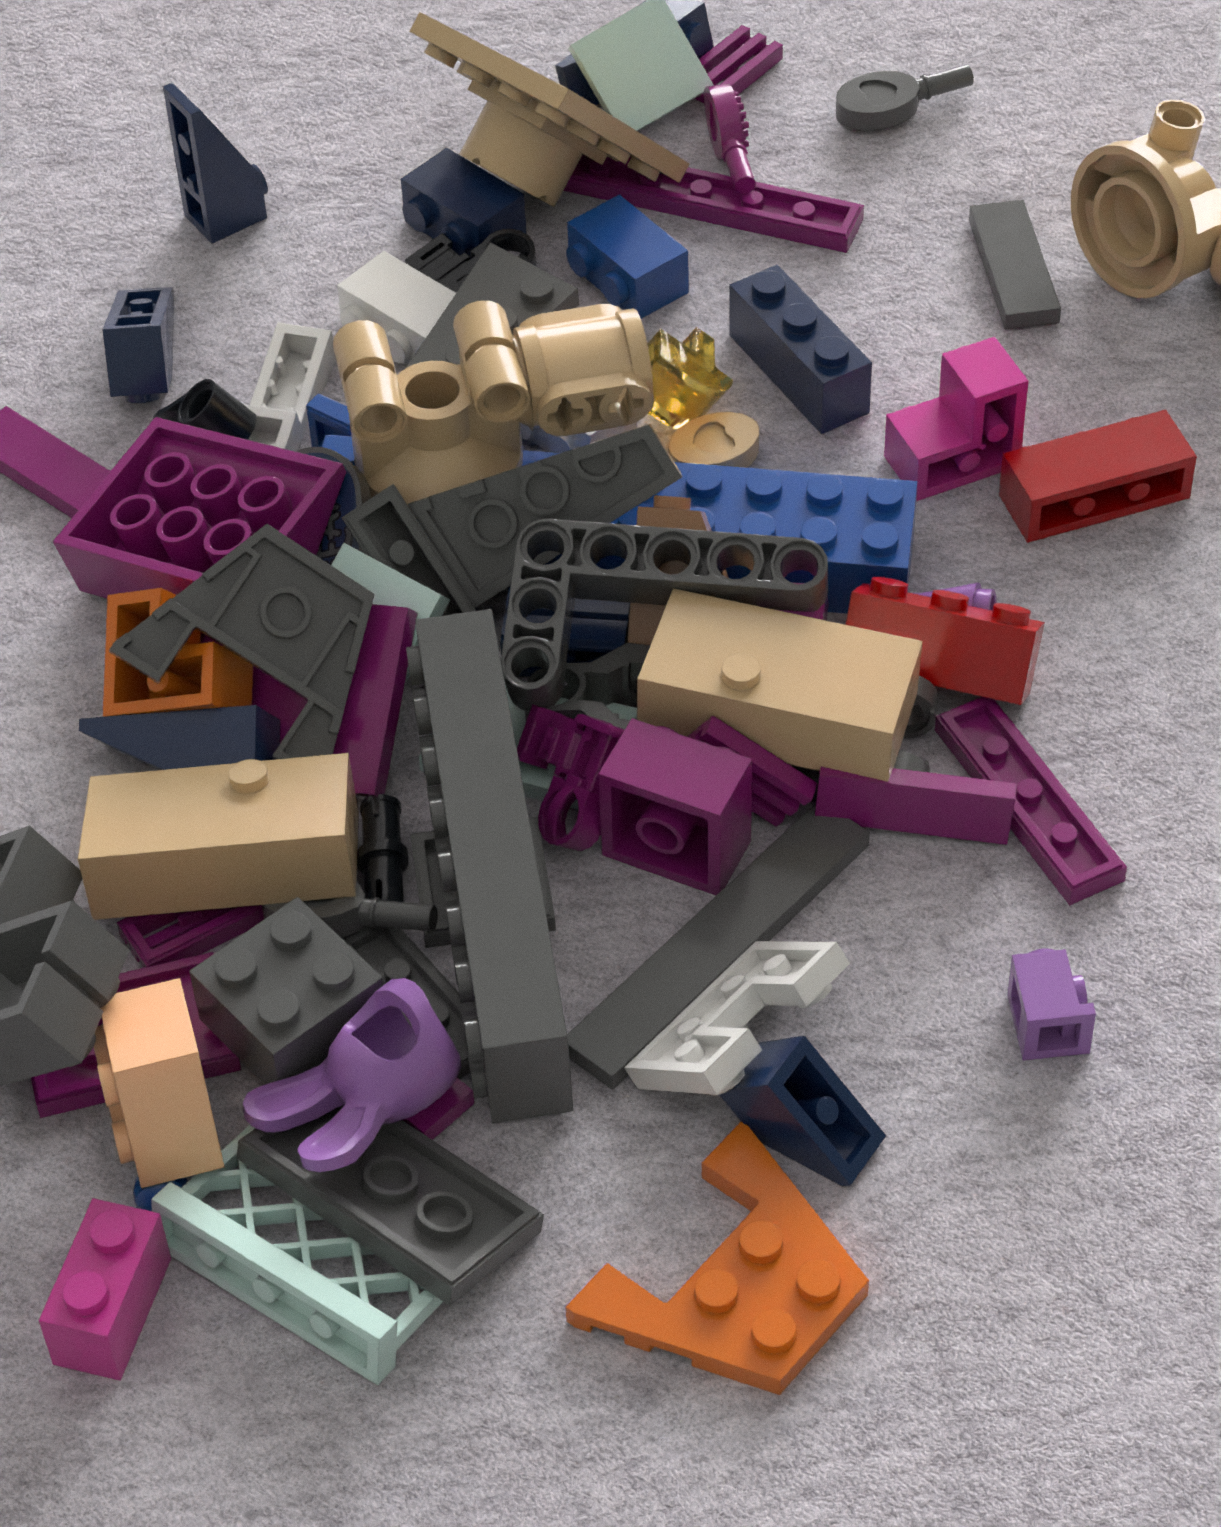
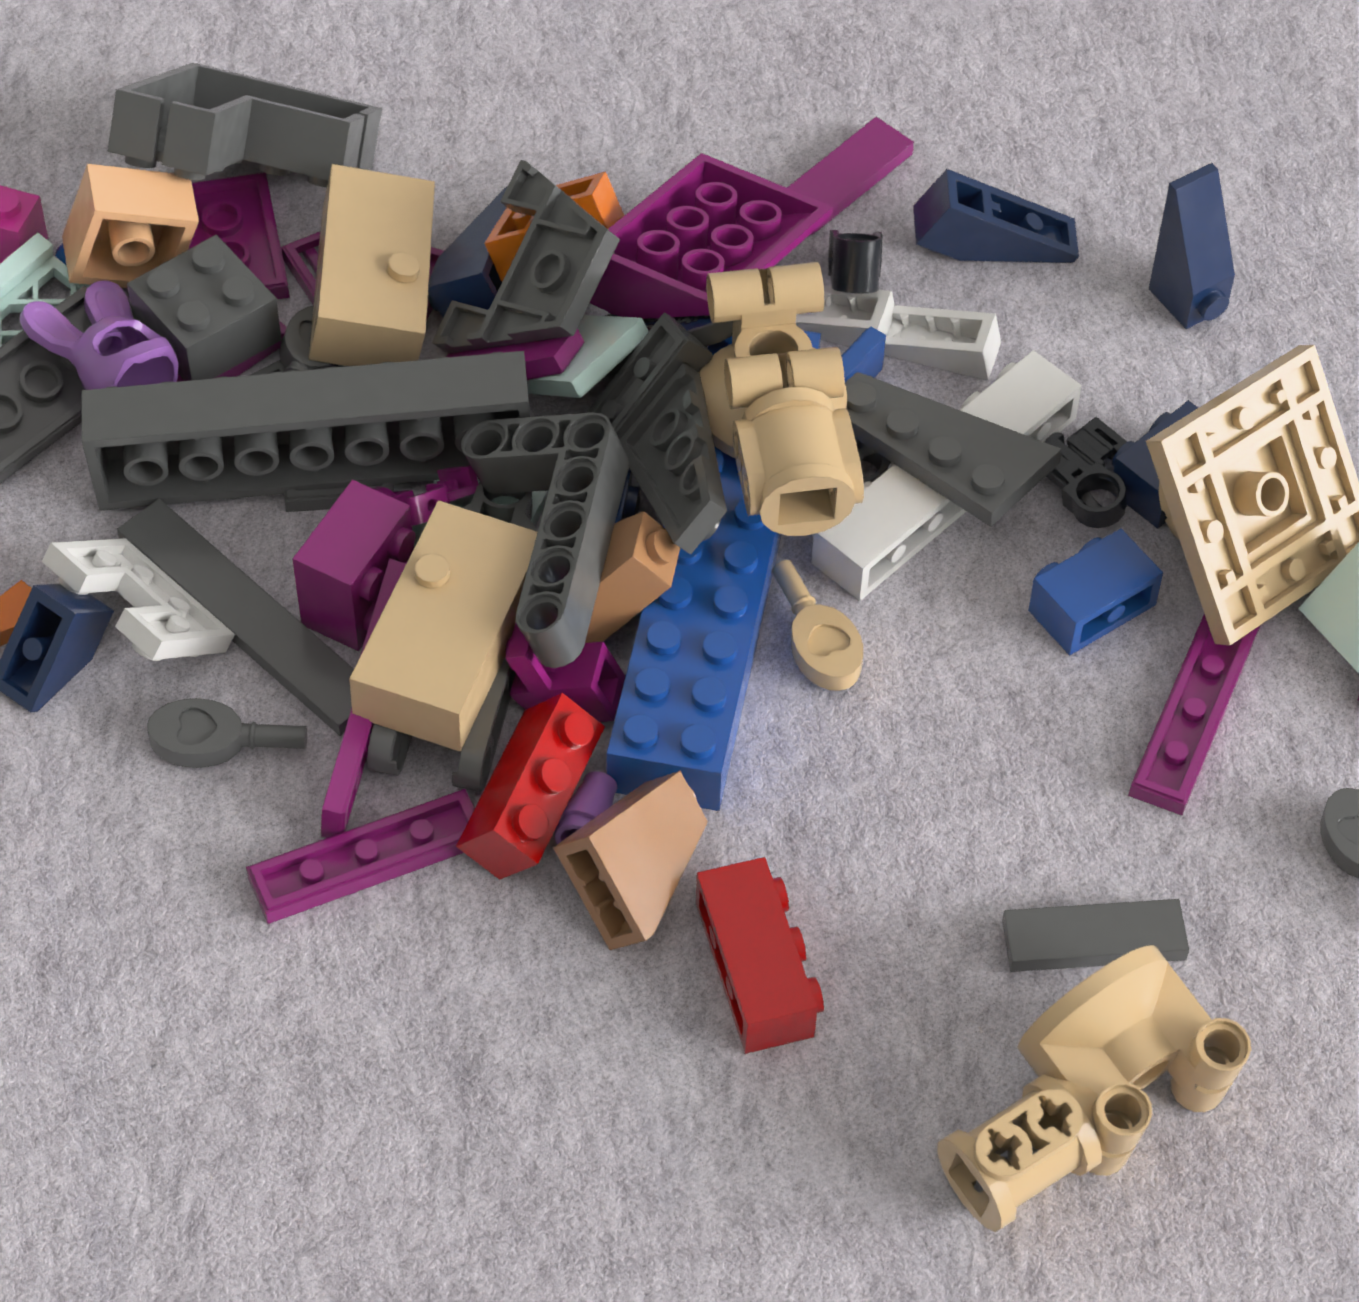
camera: 90 degrees right, 5 degrees up
clear yellow brick [647,327,733,429] -> none
magenta piece [704,83,756,194] -> none
dark blue brick [729,264,872,435] -> none
dark pink brick [884,336,1029,501] -> none
medium lavender brick [1007,948,1096,1061] -> none
none -> dark grey piece [147,698,307,768]
none -> slope [553,771,708,950]

